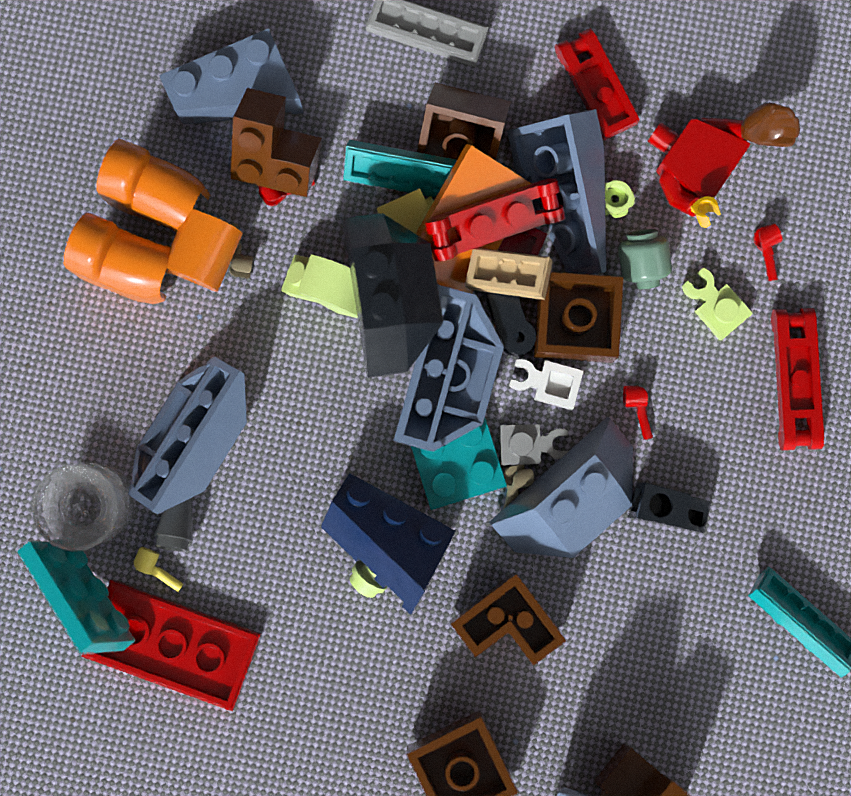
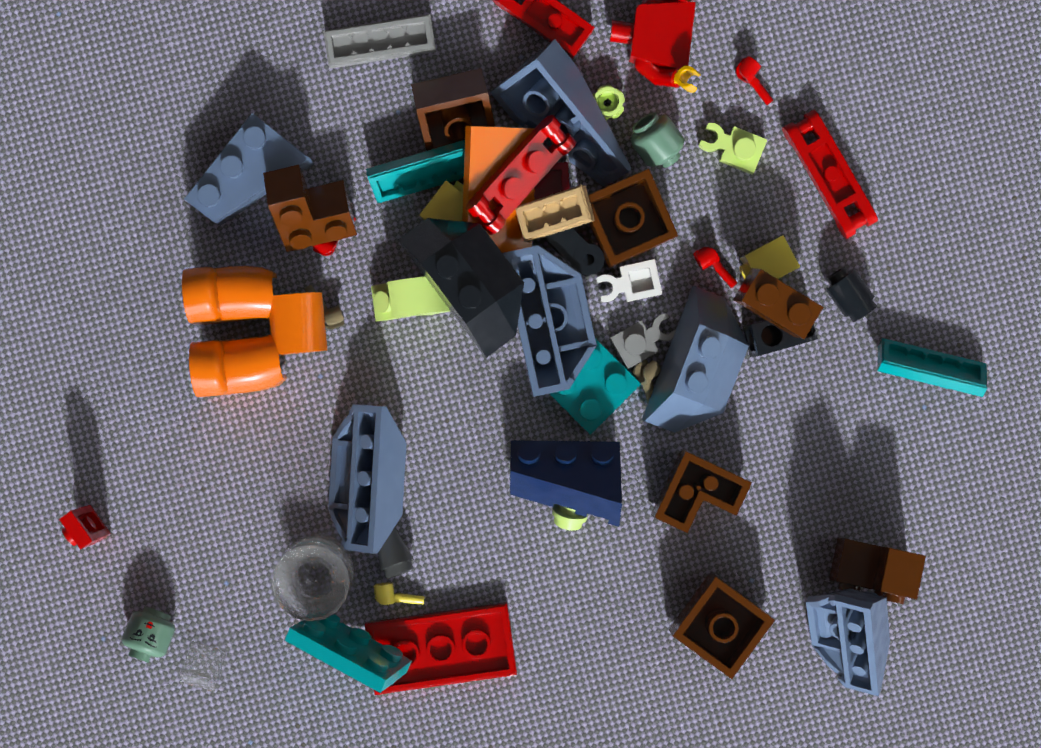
camera: 25 degrees left, 5 degrees up
none -> reddish brown brick [733,268,824,339]
none -> light yellow brick [739,235,800,280]
none -> black brick [825,267,877,322]

